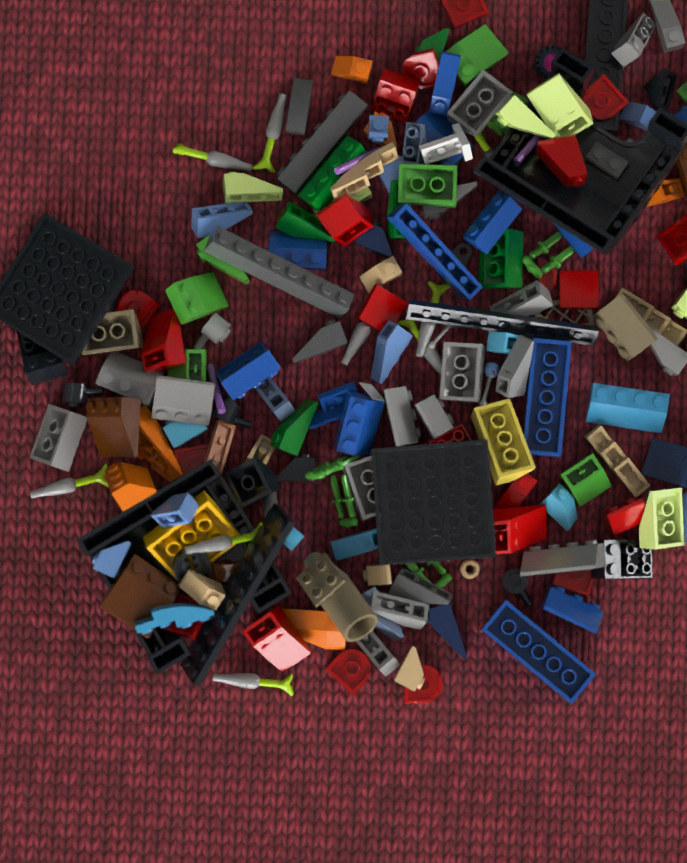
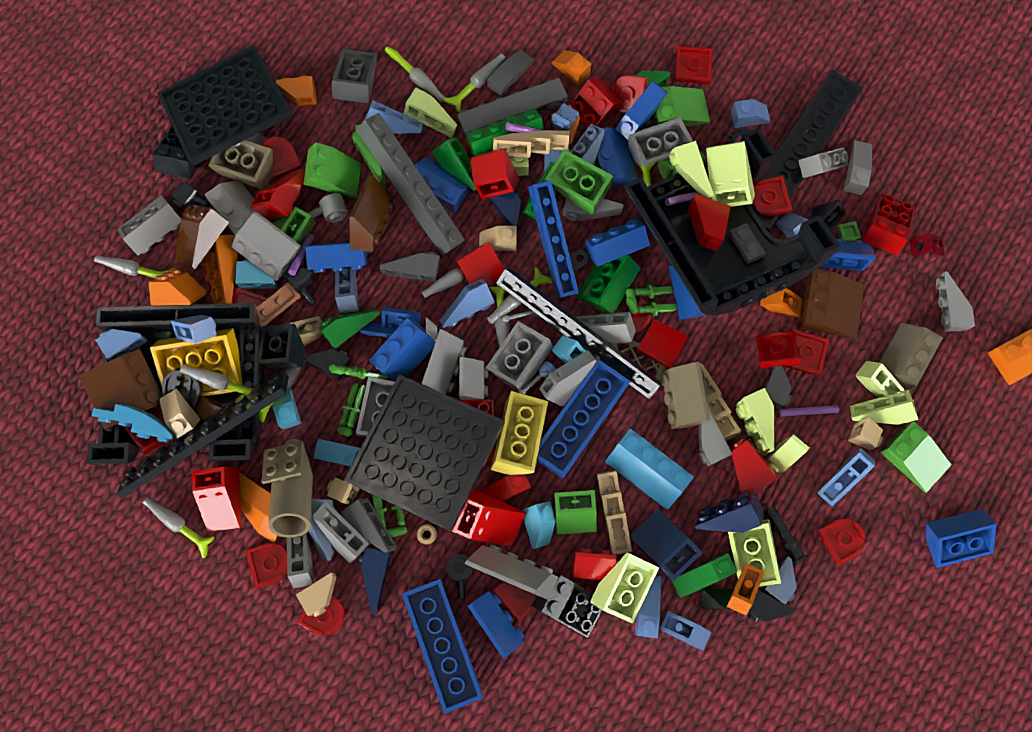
camera: 30 degrees right, 10 degrees down
white bracket [419,123,473,165] -> none
none -> orange slope [276,75,317,106]
none -> dark grey slope [332,49,378,103]
none -> reddish brown slope [349,175,394,252]
none -> medium blue slope [731,99,770,128]

